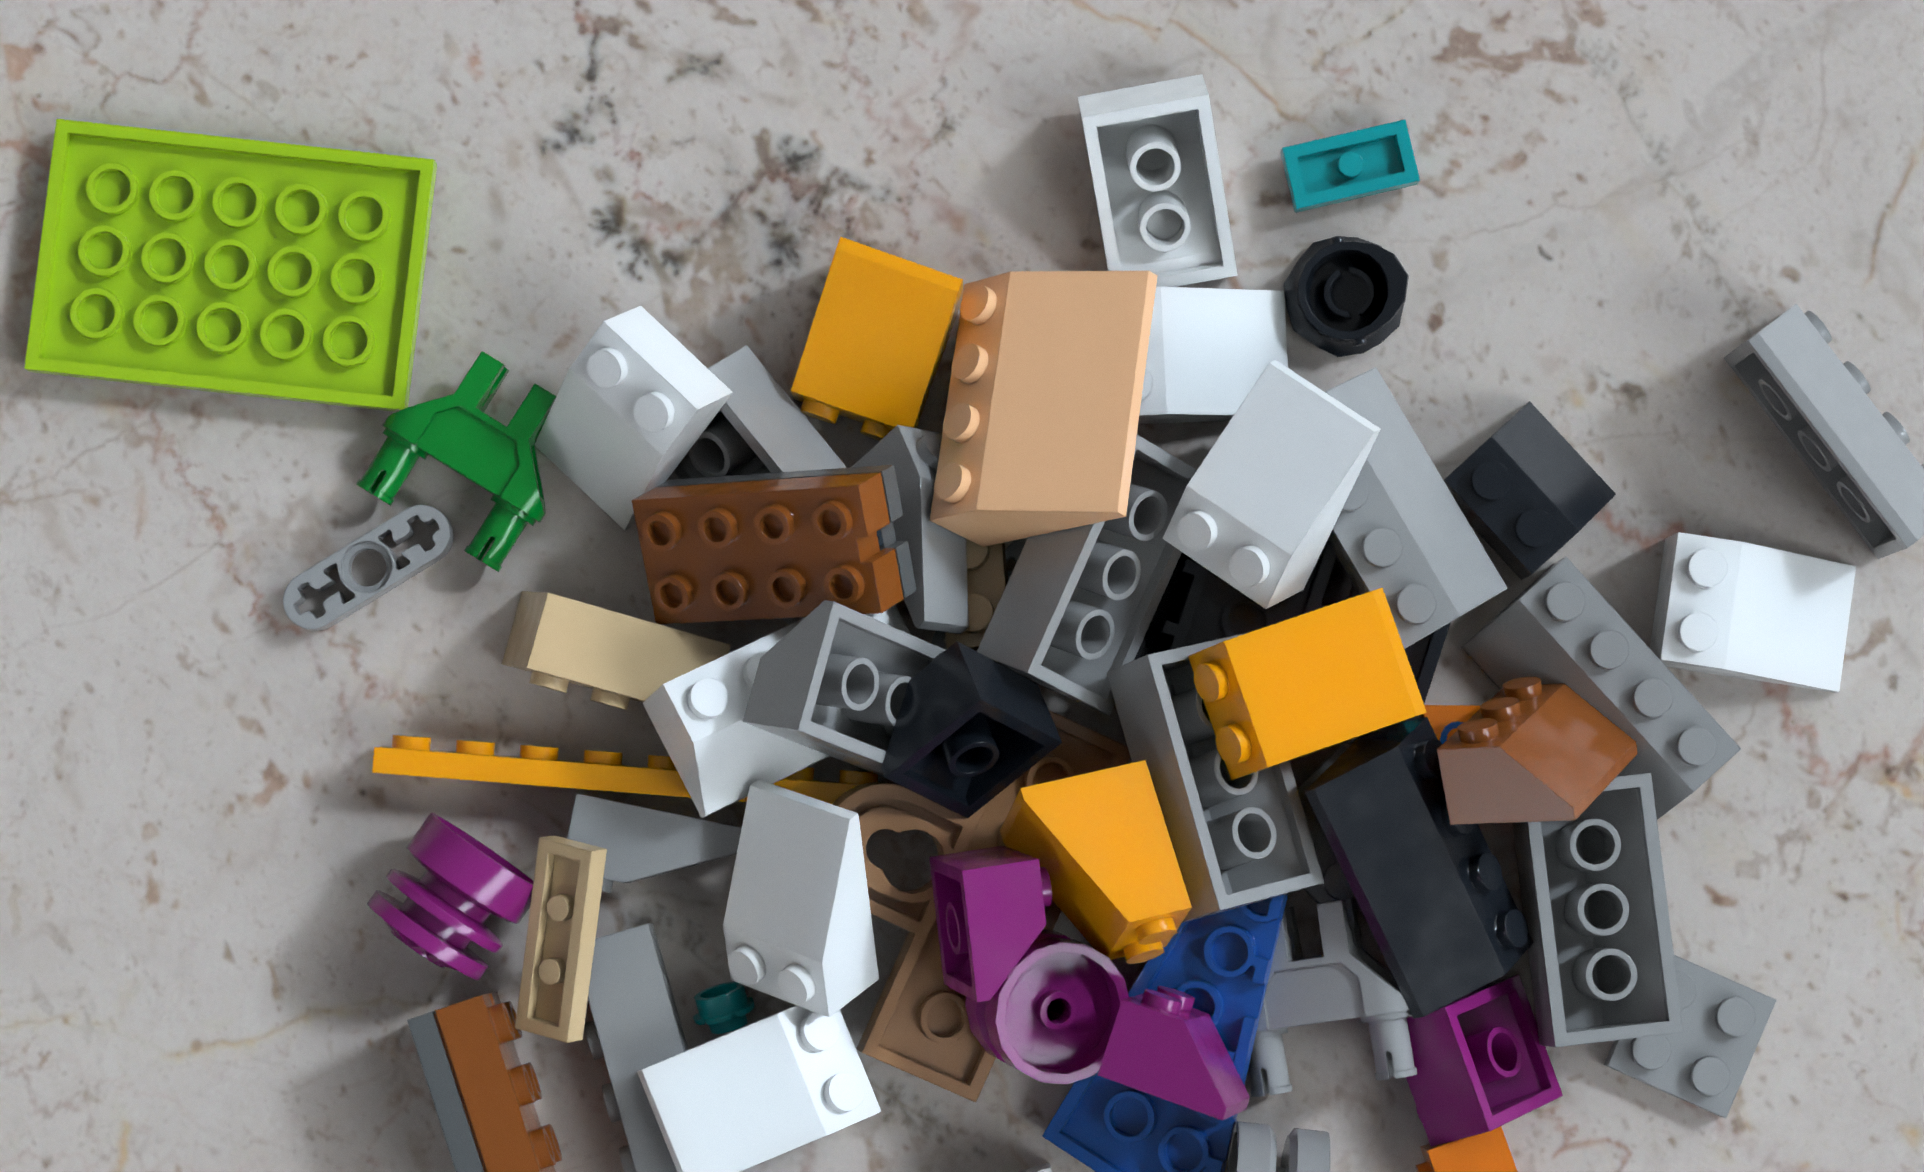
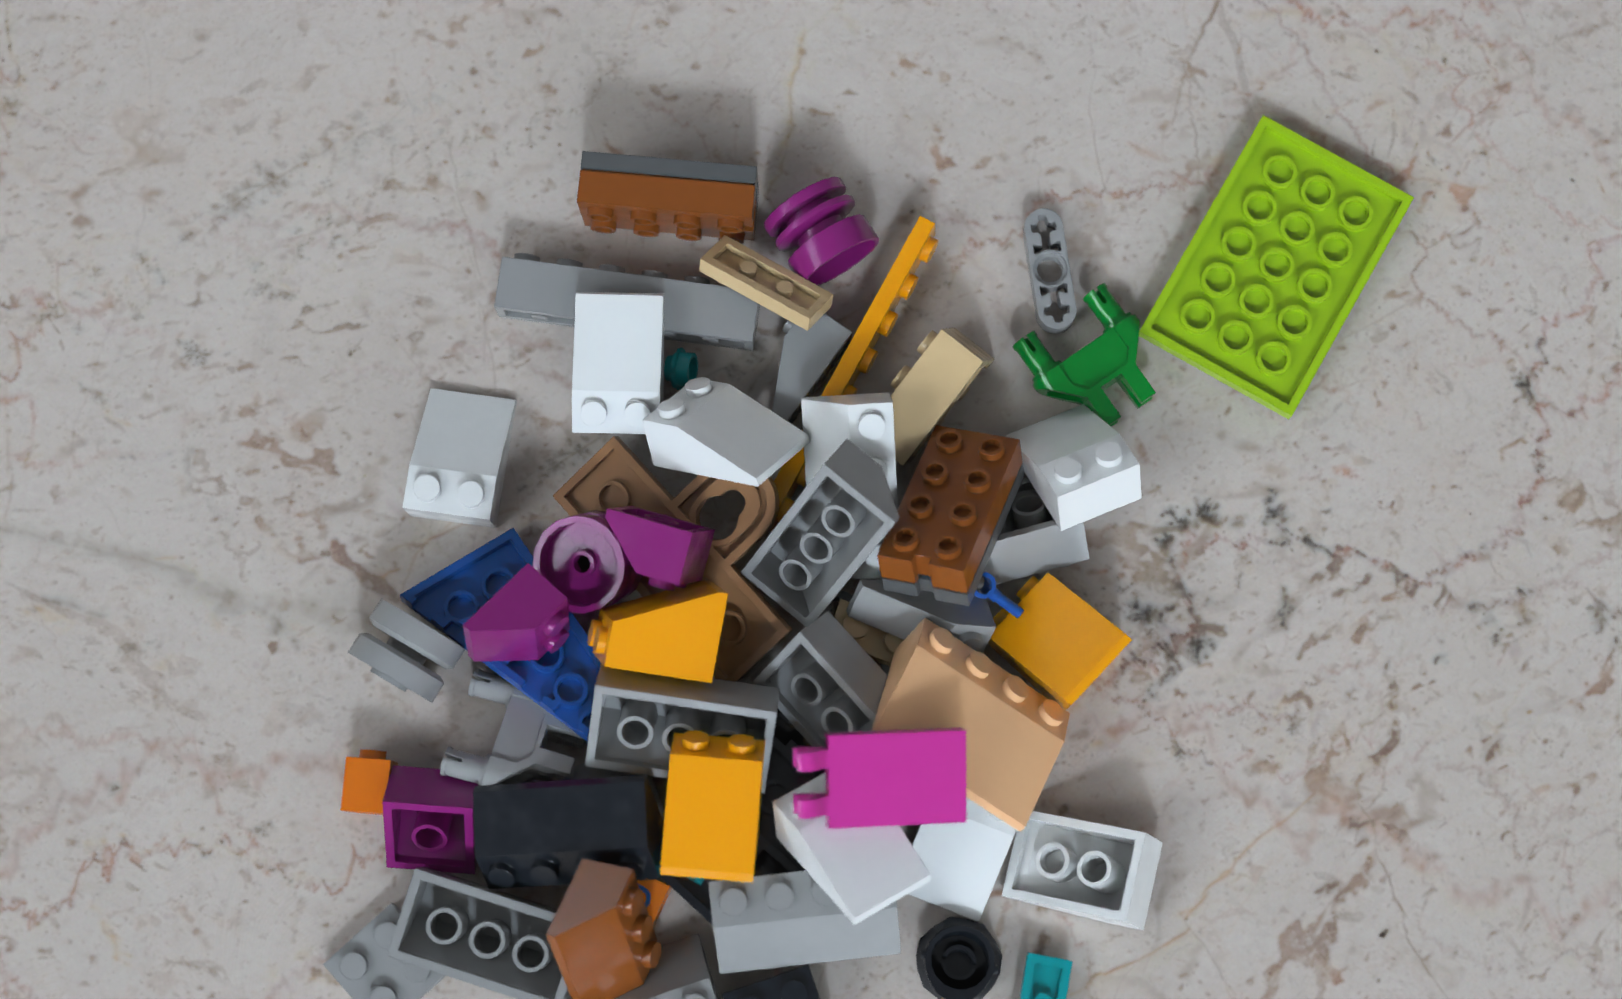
camera: 115 degrees right, 5 degrees down
black slope [881,641,1062,818] -> none
none -> dark pink tile [793,727,967,829]
none -> blue hand [974,571,1024,619]

